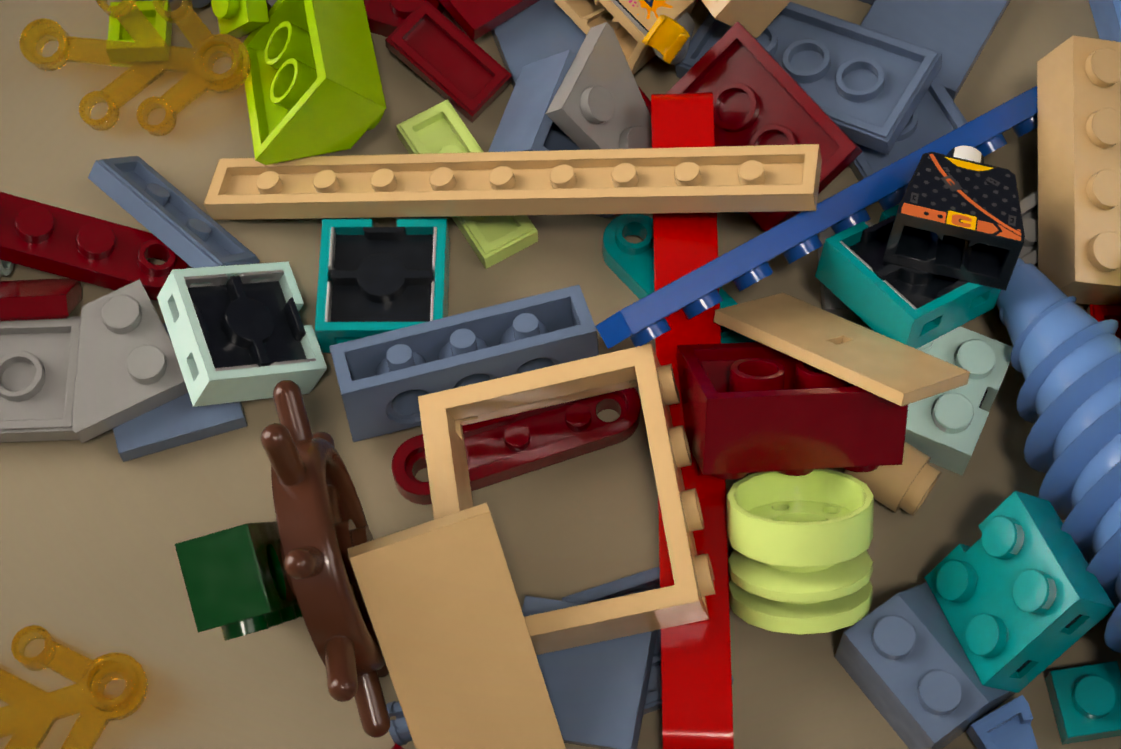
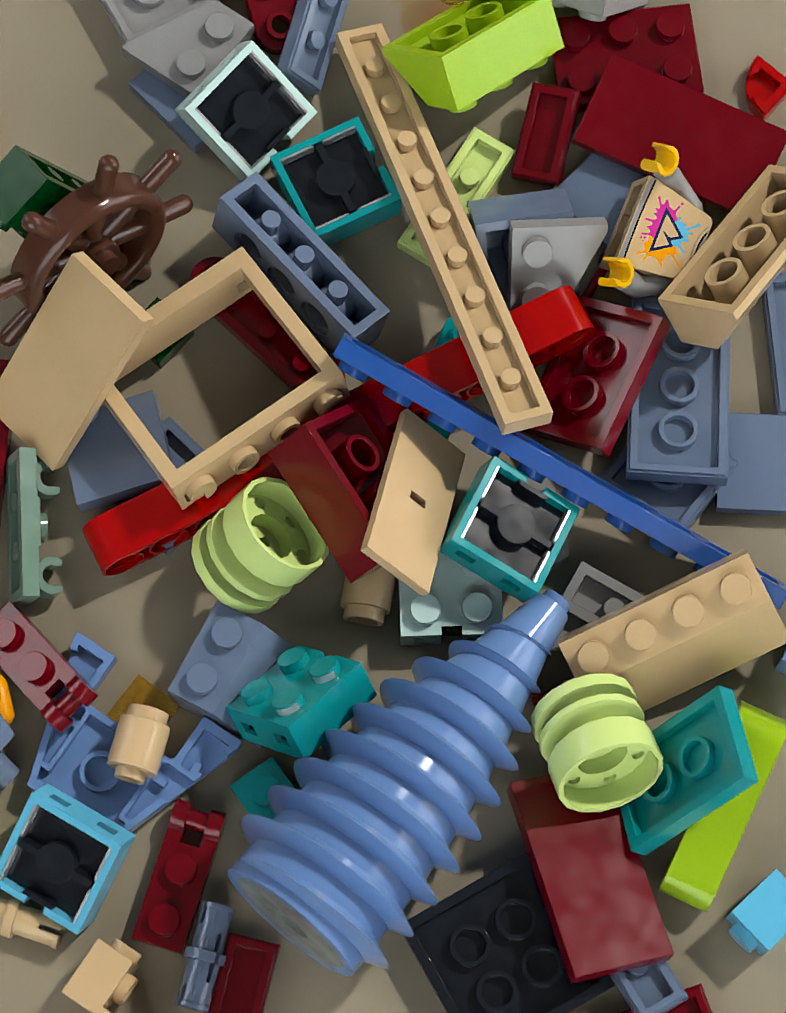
camera: 60 degrees right, 10 degrees up
black torso [882,146,1025,291] -> none

